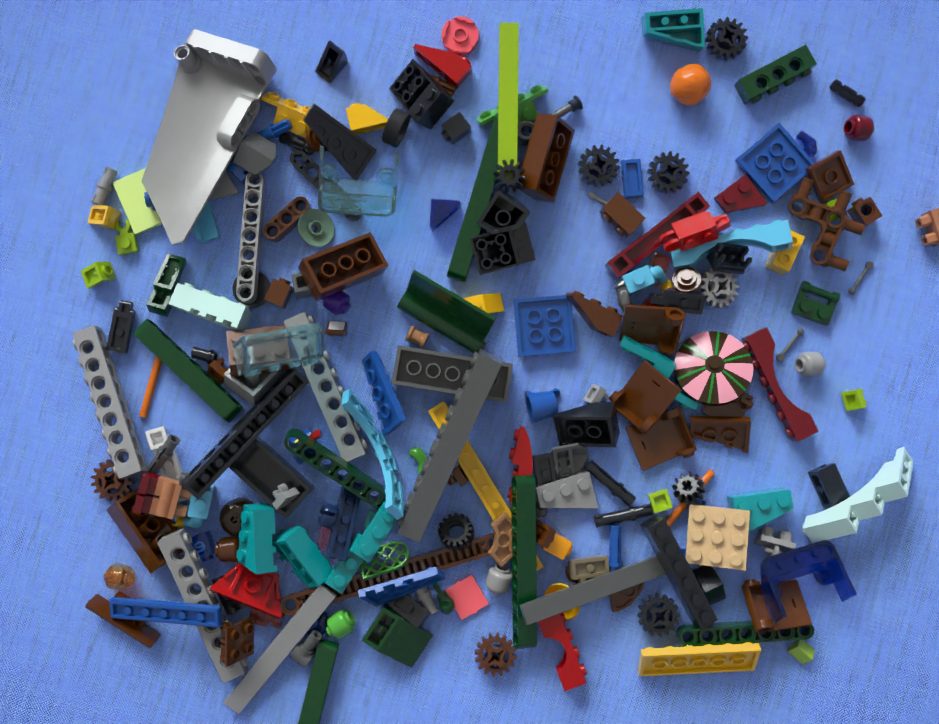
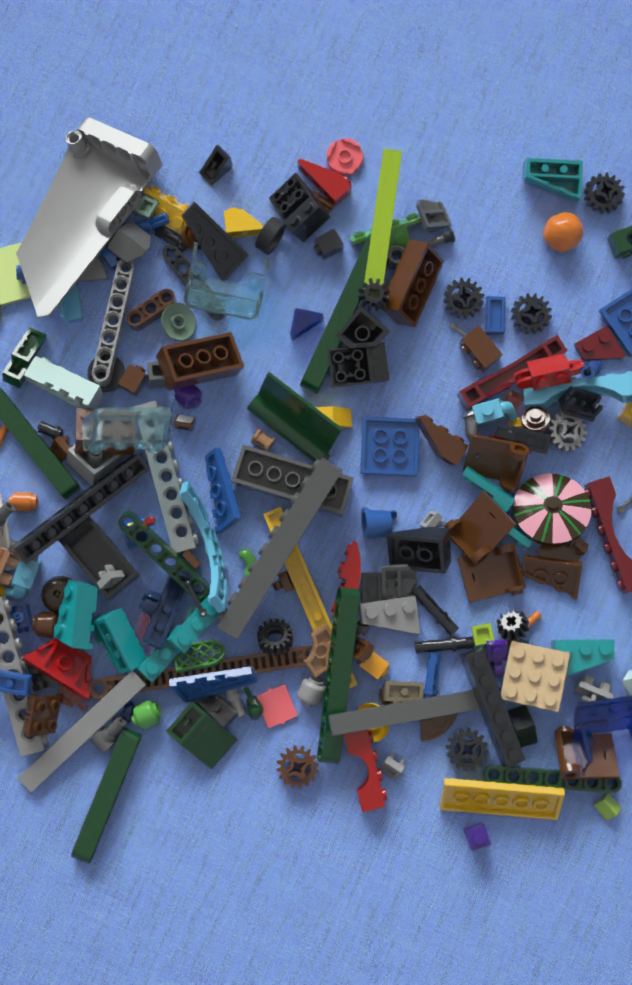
camera: 10 degrees right, 5 degrees down
none -> orange brick [9,492,38,512]
none -> sand green slope [131,195,160,219]
none -> reddish brown tile [183,550,202,570]
none -> black hinge [184,580,207,617]
none -> light grey tile [379,753,405,780]
none -> dark grey slope [416,199,452,233]
none -> dark purple brick [463,822,491,851]
none -> dark purple plate [486,639,507,676]
none -> blue pin [581,360,603,379]

